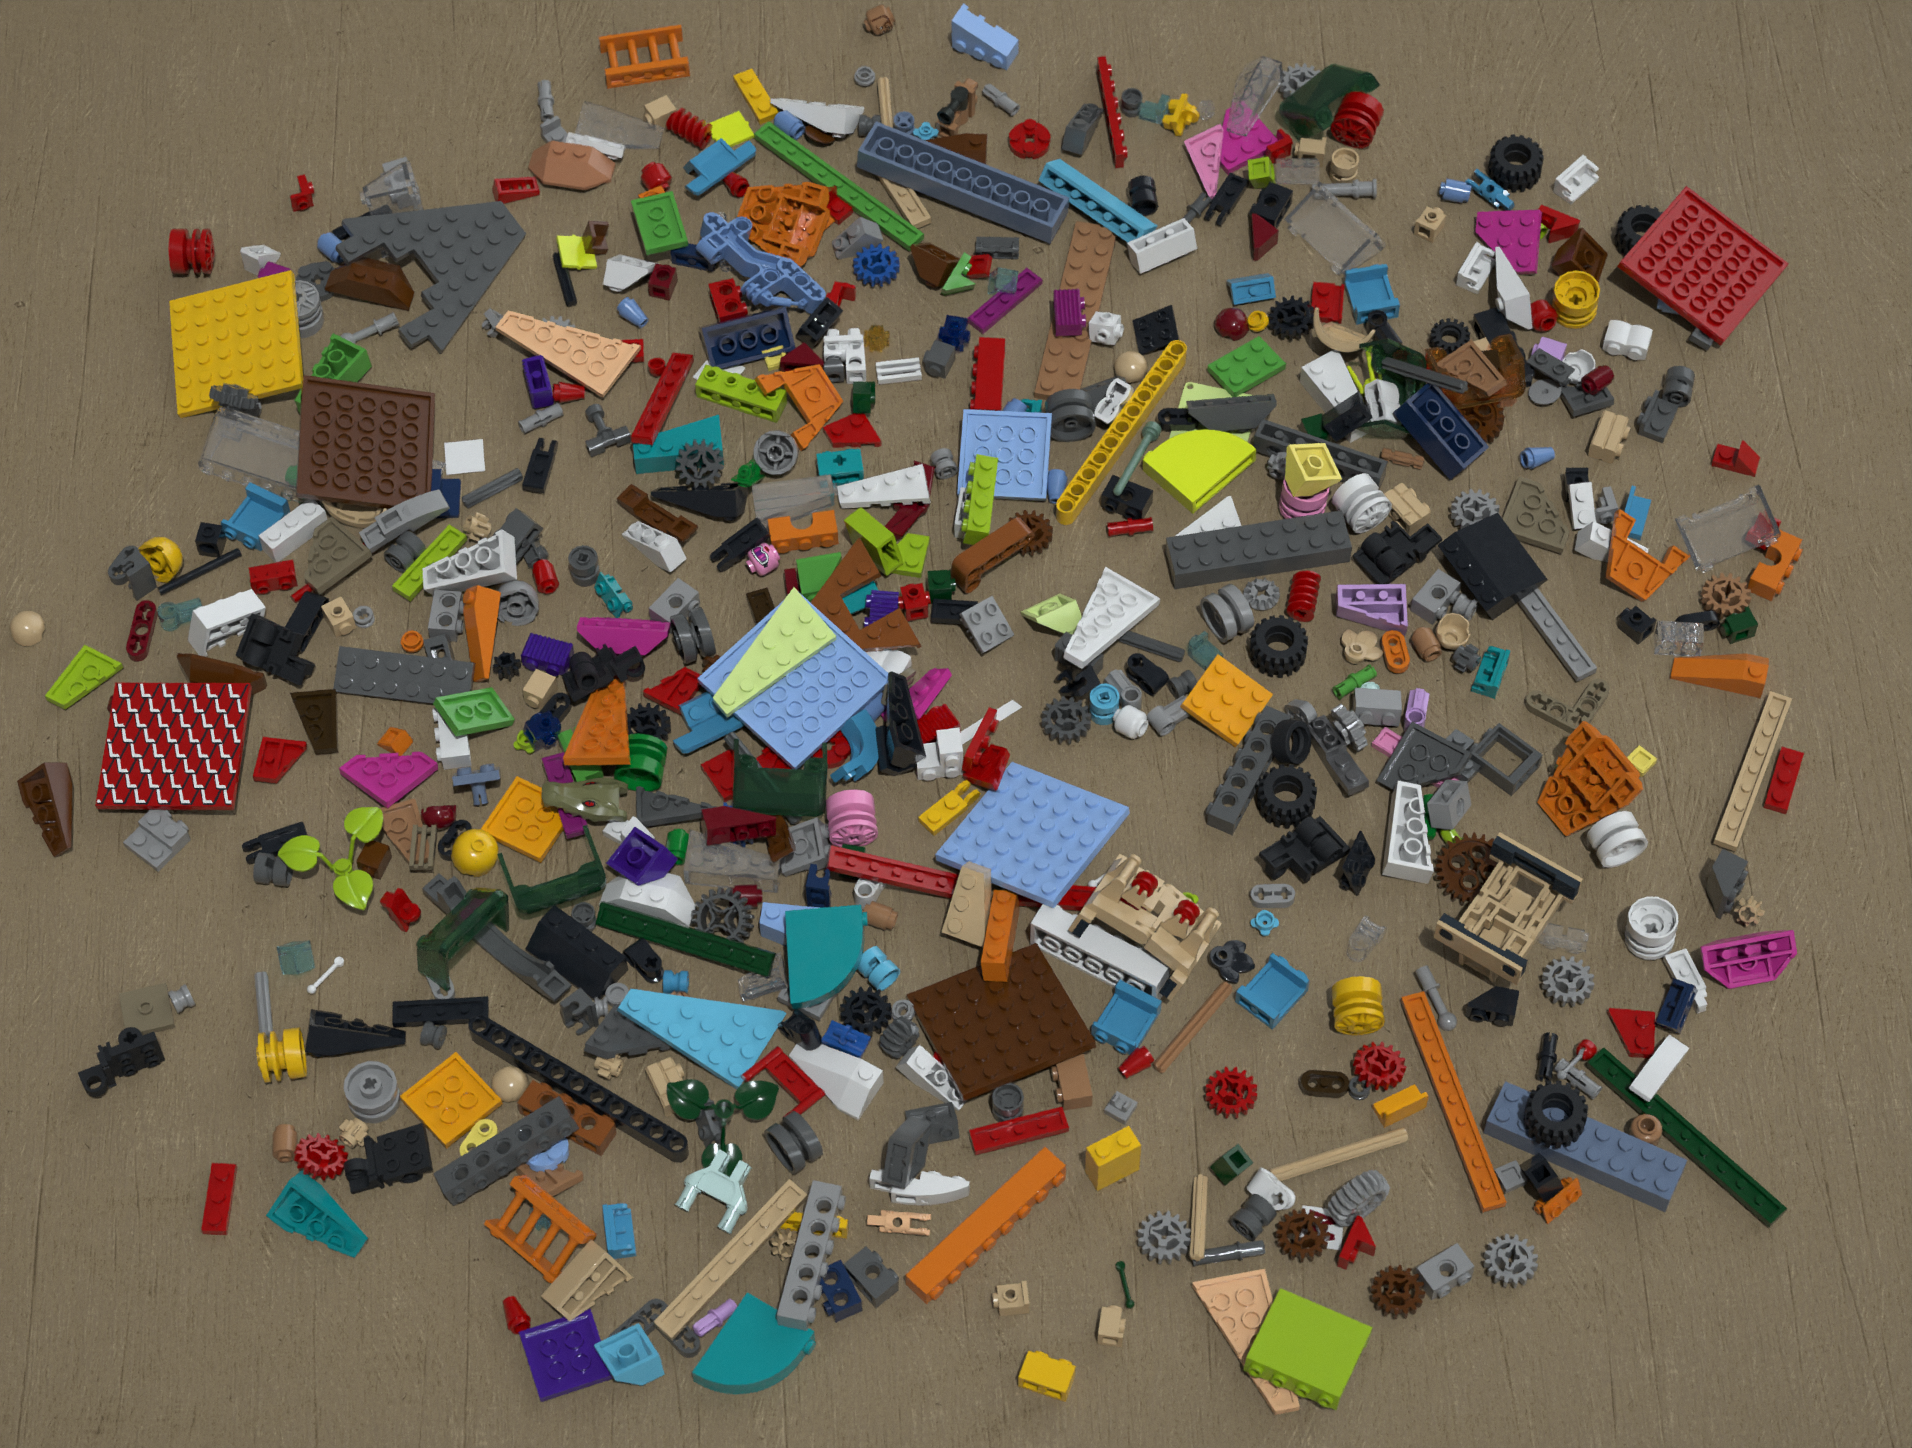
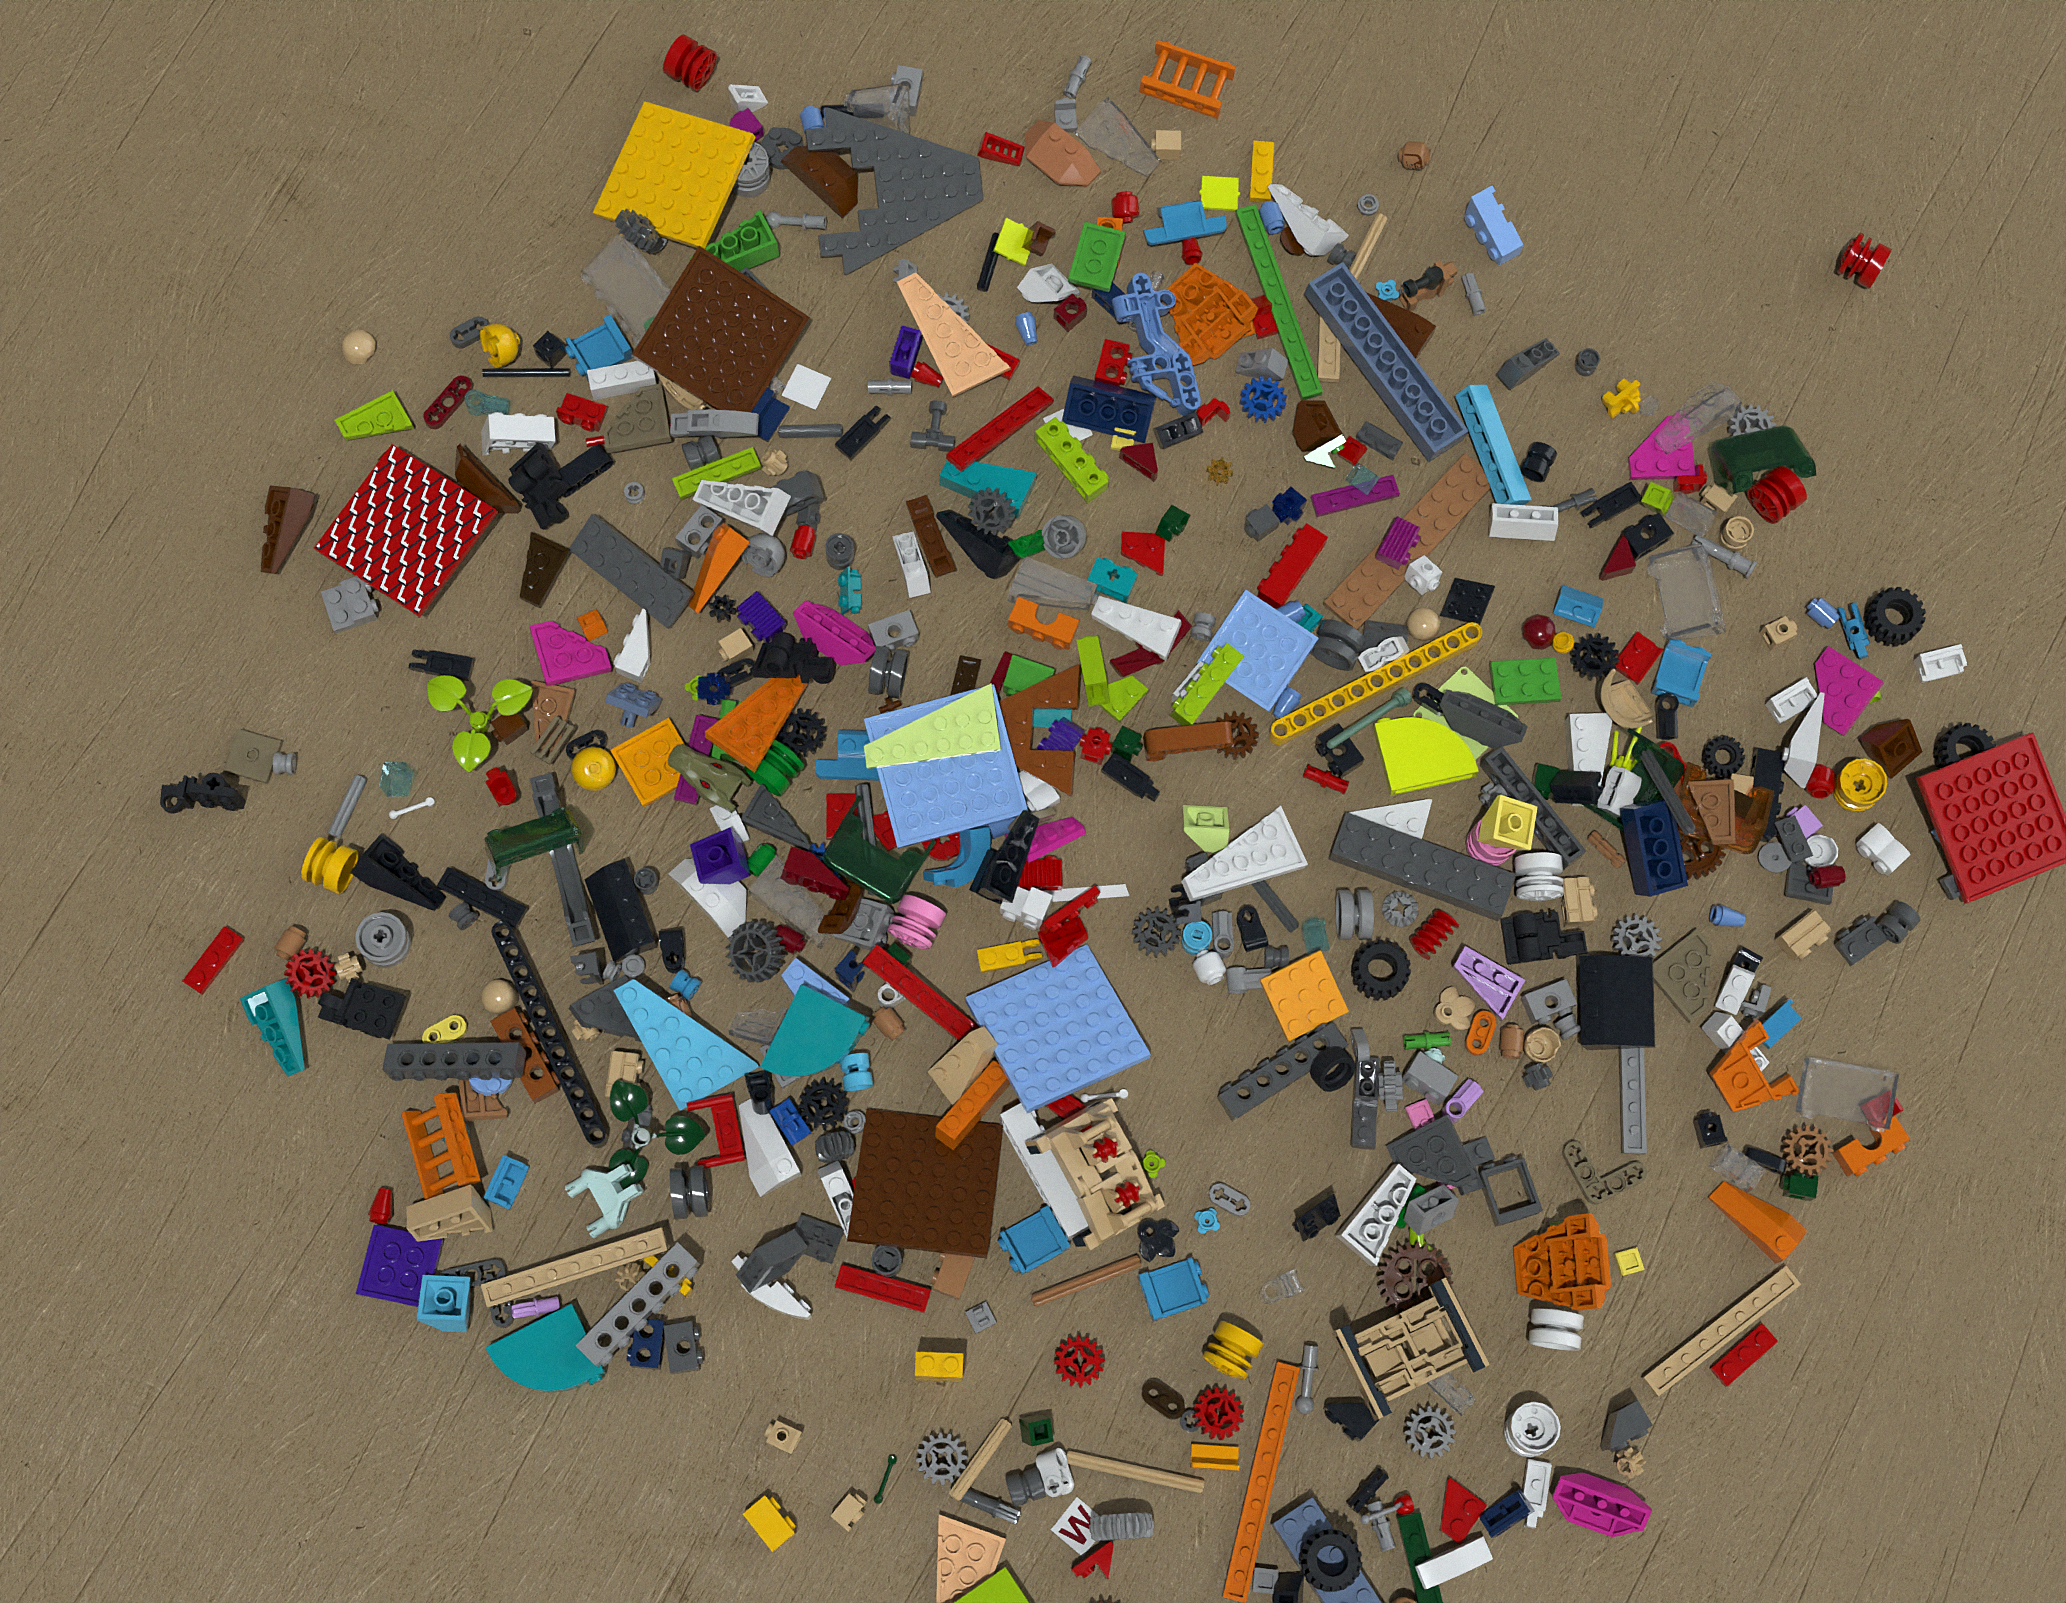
camera: 25 degrees right, 15 degrees up
dark grey hinge [121,549,157,601] -> none
red wing [253,737,307,783] -> none
dark grey wheel [253,852,293,887] -> none
red bracket [290,174,315,211] -> none
tan brick [321,597,356,638] -> none
light orange plate [400,1052,503,1149] -> none
orange plate [401,630,424,653] -> none
dark red hair [421,805,456,830] -> none
bright green plate [433,687,515,736] -> none
clear green windscreen [497,825,607,914] -> none
white hinge [566,132,625,159] -> none
dark green tile [596,901,776,977] -> none
red wing [643,667,702,715] -> none
red hinge [648,358,666,377] -> none
red piece [666,108,712,149] -> none
black hinge [710,517,771,572] -> none
bright pink head [746,543,781,576] -> none
orange wing [754,364,843,451] -> none
white hips [824,328,866,384] -> none
light nougat hinge [867,1210,931,1236] -> none
white tile [876,357,922,384] -> none
sand blue wheel [893,111,915,135] -> none
orange brick [905,1147,1066,1304] -> none
light grey hinge [959,596,1014,654] -> none
red plate [1009,119,1051,159] -> none
red plate [1097,56,1128,168] -> none
red cone [1118,1046,1155,1079] -> none
clear light blue panel [1139,94,1170,125] -> none
bright pink wing [1184,124,1224,199] -> none
black tyre [1257,764,1317,828] -> none
black plate [1259,816,1351,883] -> none
reddish brown gear [1276,1208,1330,1263] -> none
teal hinge [1471,646,1511,699] -> none
red slope [1538,204,1581,243] -> none
red slope [1711,440,1760,477] -> none

